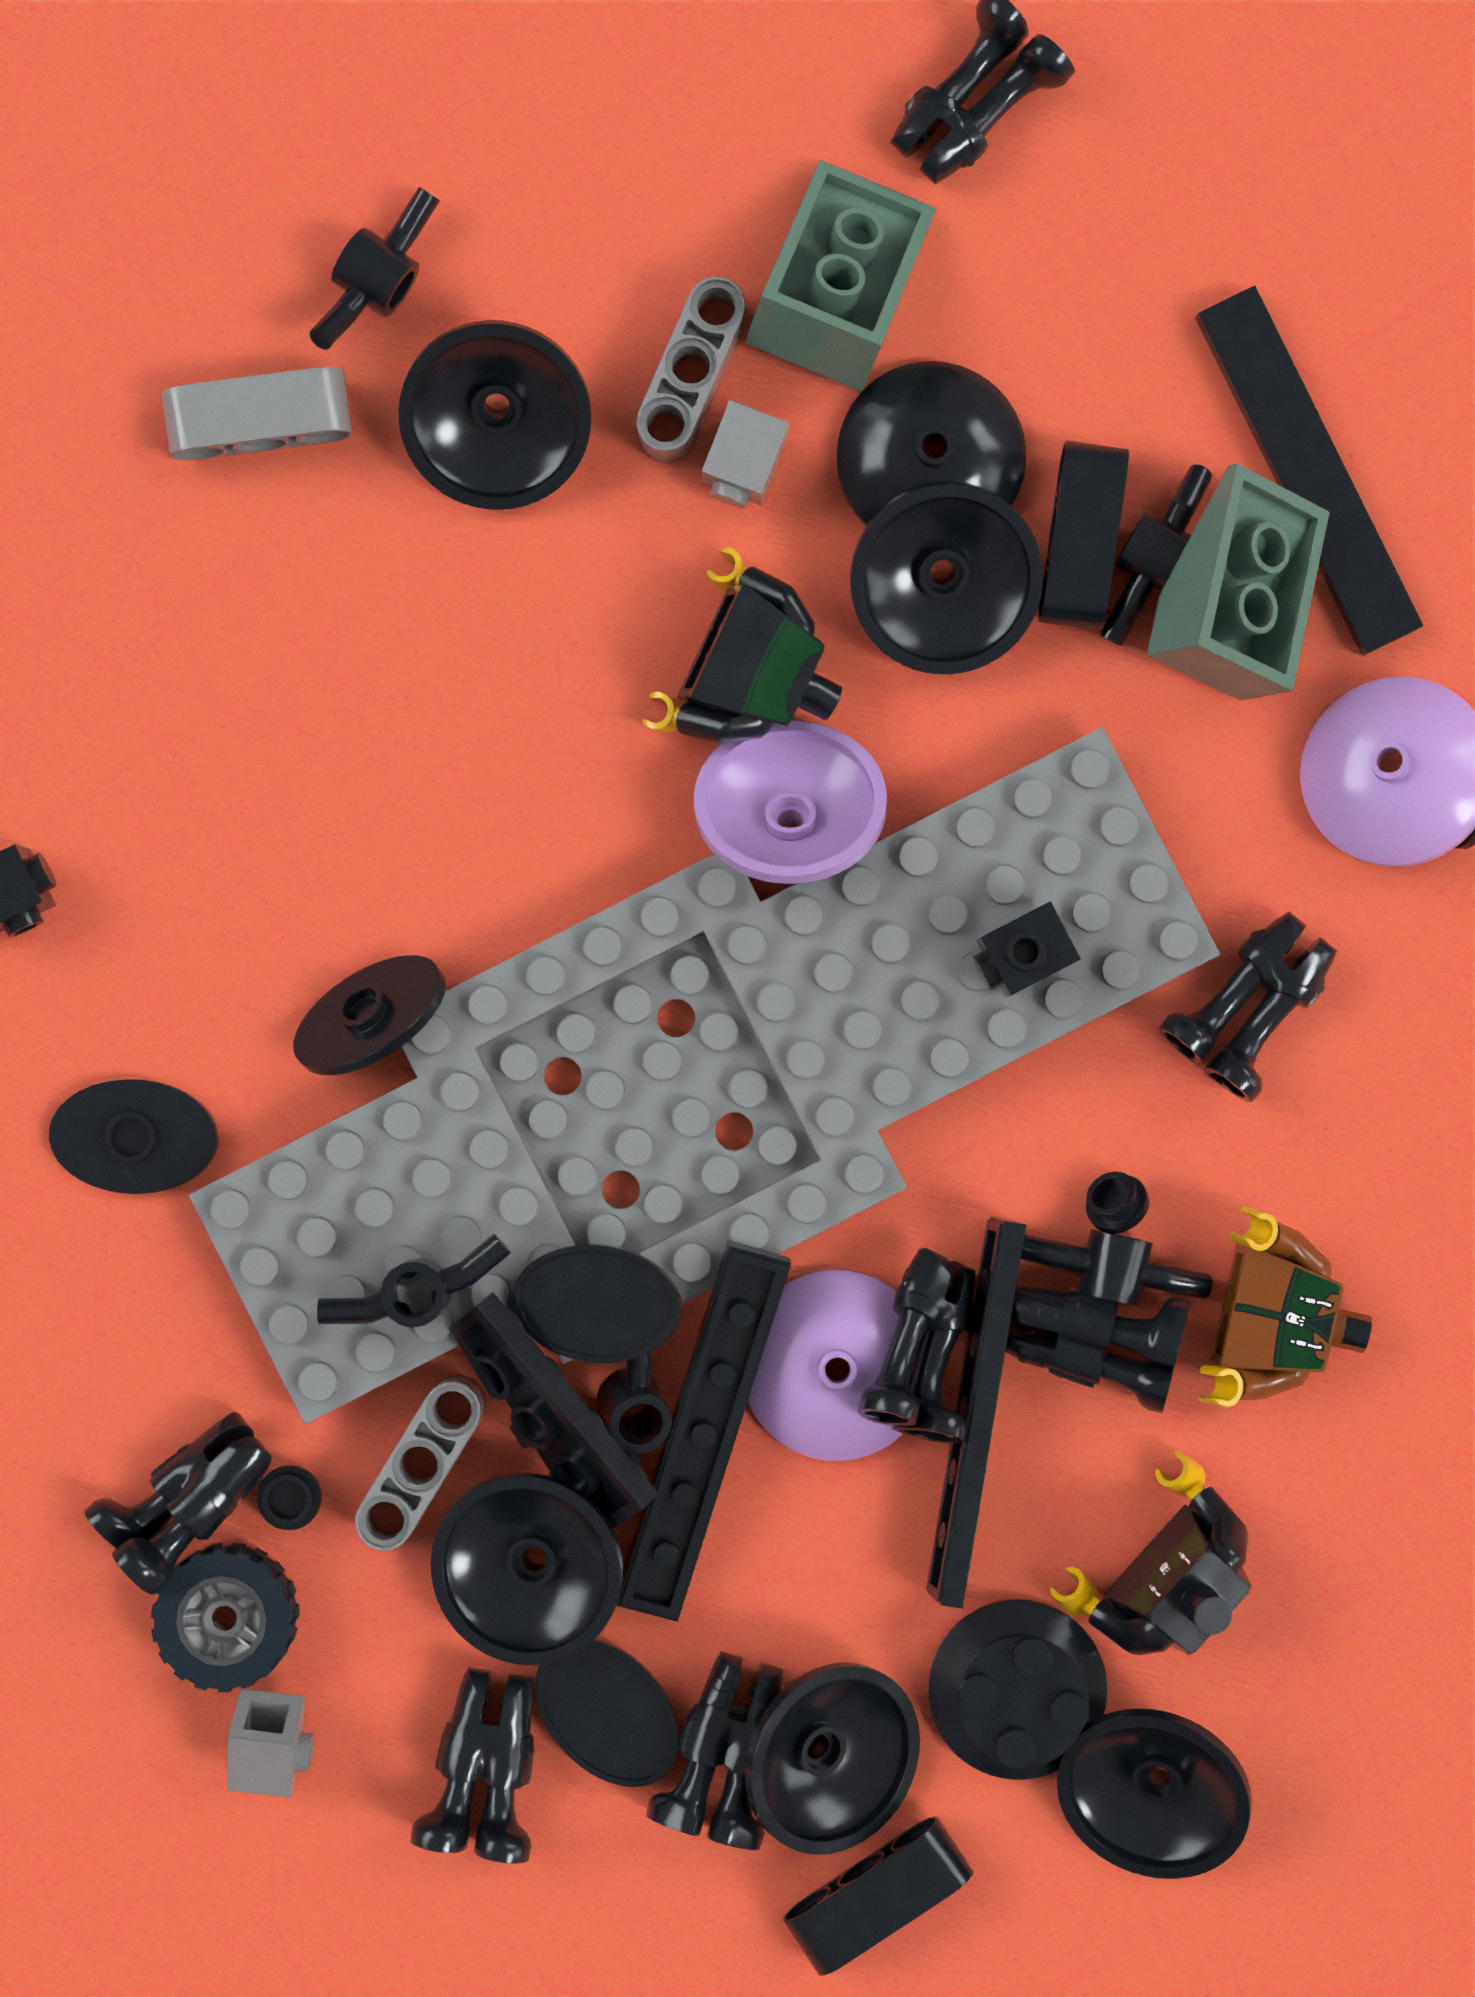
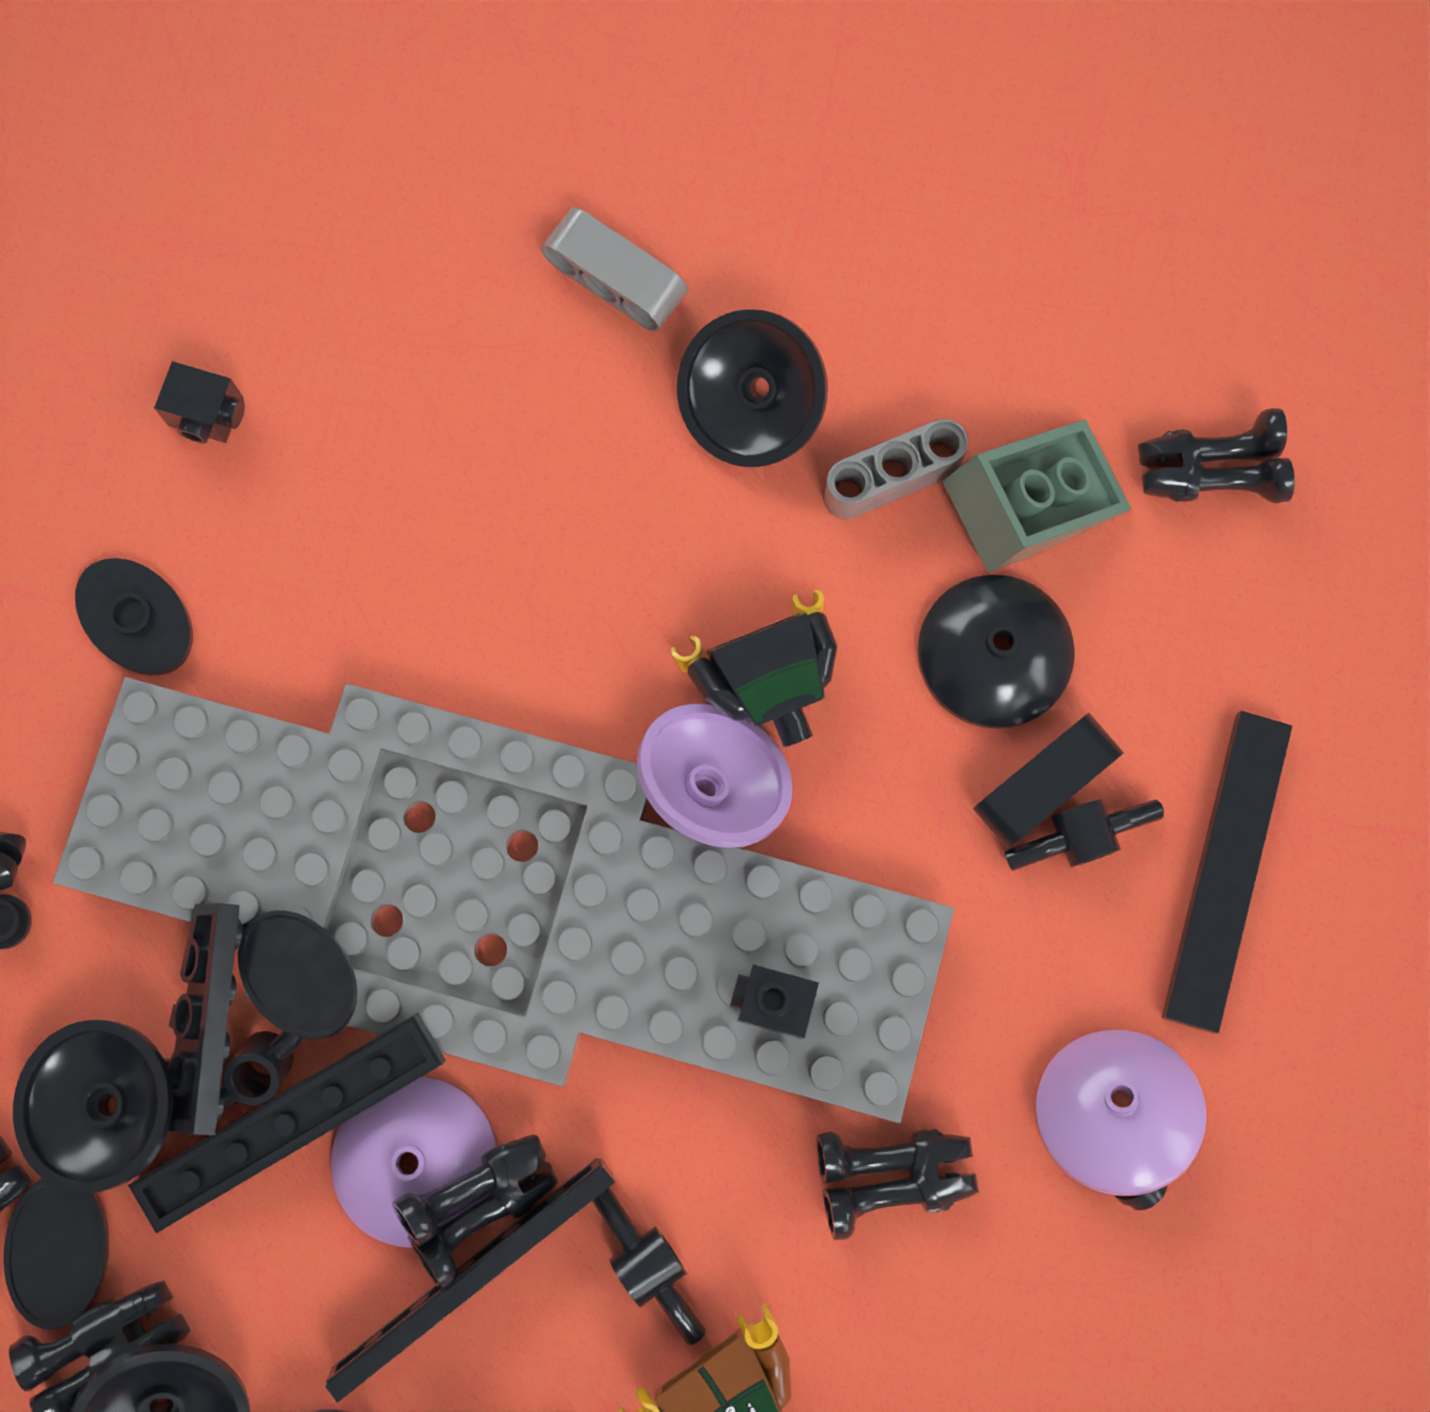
camera: 35 degrees right, 10 degrees down
black piece [293,955,446,1075] -> none
black piece [310,187,440,350] -> none
black piece [317,1233,511,1328] -> none
light grey beam [355,1376,486,1551] -> none
light grey brick [702,400,789,508] -> none
black dish [850,482,1043,674] -> none
black piece [1005,1285,1190,1413] -> none
black plate [1086,1171,1150,1234] -> none
sand green slope [1146,463,1330,700] -> none

